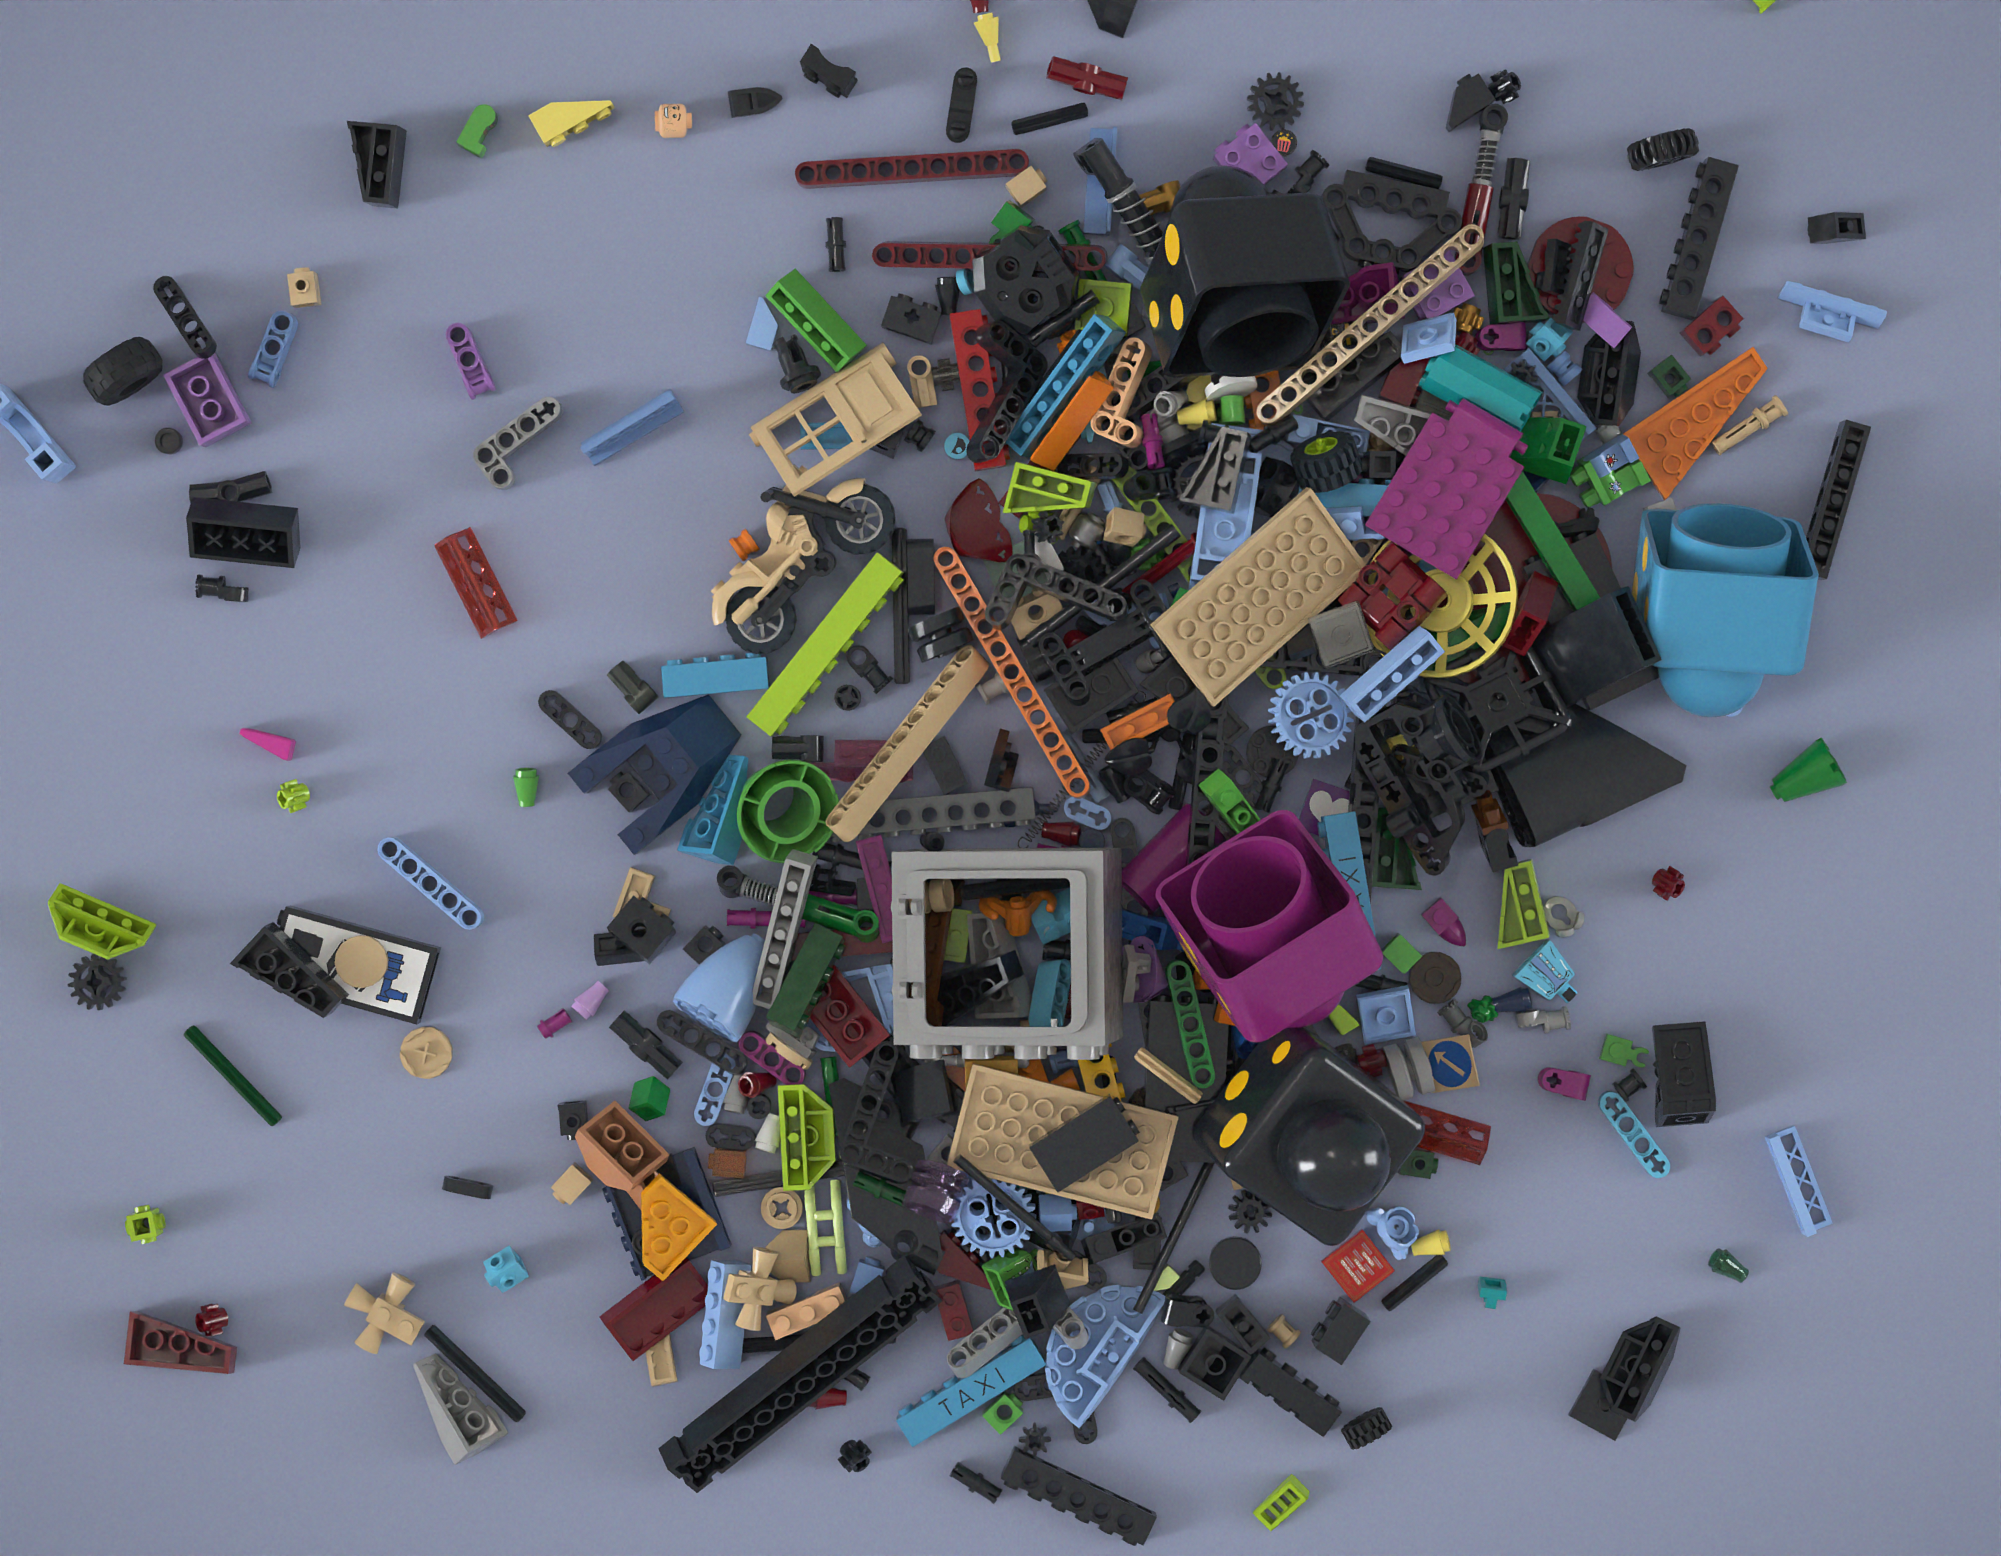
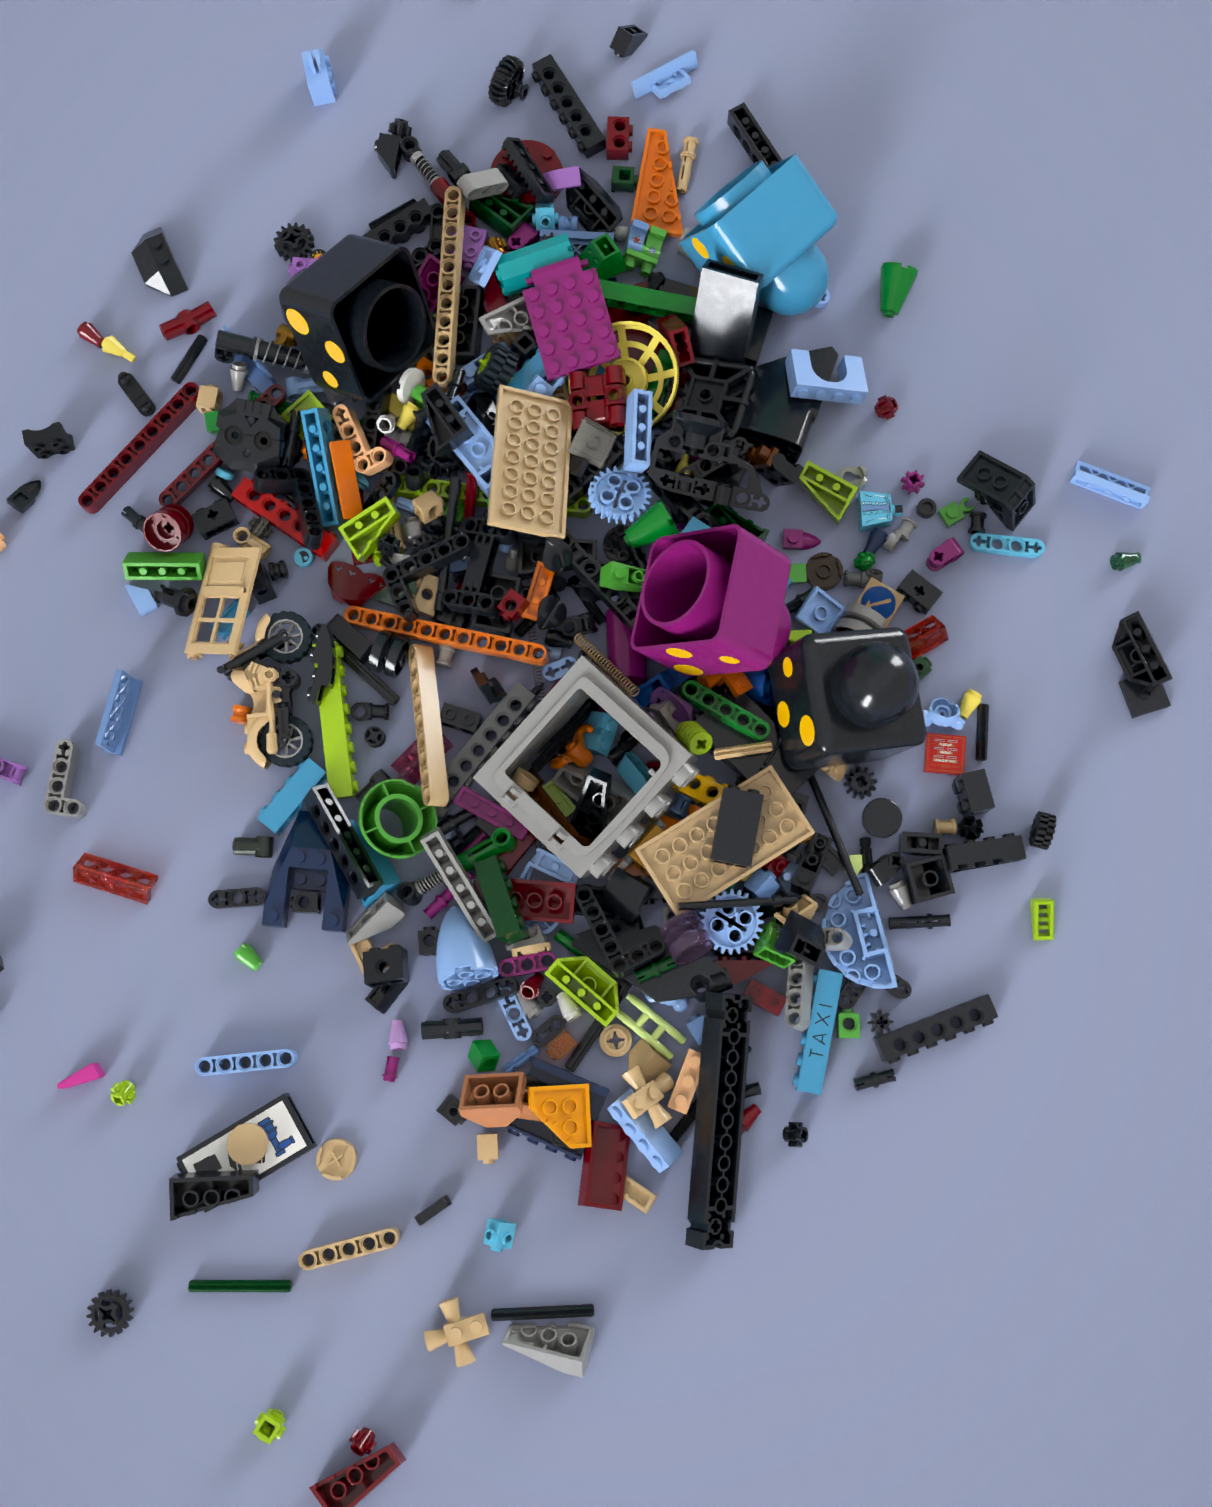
camera: 40 degrees left, 10 degrees down
lime wedge [48,883,156,959] -> none
teal tile [1478,1276,1507,1309] -> none
none -> dark red wheel [143,504,194,552]
none -> light grey cone [230,361,249,391]
none -> tan beam [299,1227,401,1270]
none -> black brick [303,783,384,900]
none -> black slope [307,624,337,706]
none -> light grey slope [346,891,405,945]
none -> light grey beam [457,168,509,200]
none -> dark red brick [497,588,530,622]
none -> medium blue axle [502,1045,540,1073]
none -> black bush [513,81,529,101]
none -> tan piece [574,633,640,697]
none -> green cone [623,499,680,548]
none -> lime piece [676,721,713,755]
none -> light blue arch [785,349,868,405]
none -> black brick [896,569,943,615]
none -> magenta gear [900,470,925,495]
none -> black tile [916,498,937,519]
none -> black gear [958,816,984,841]

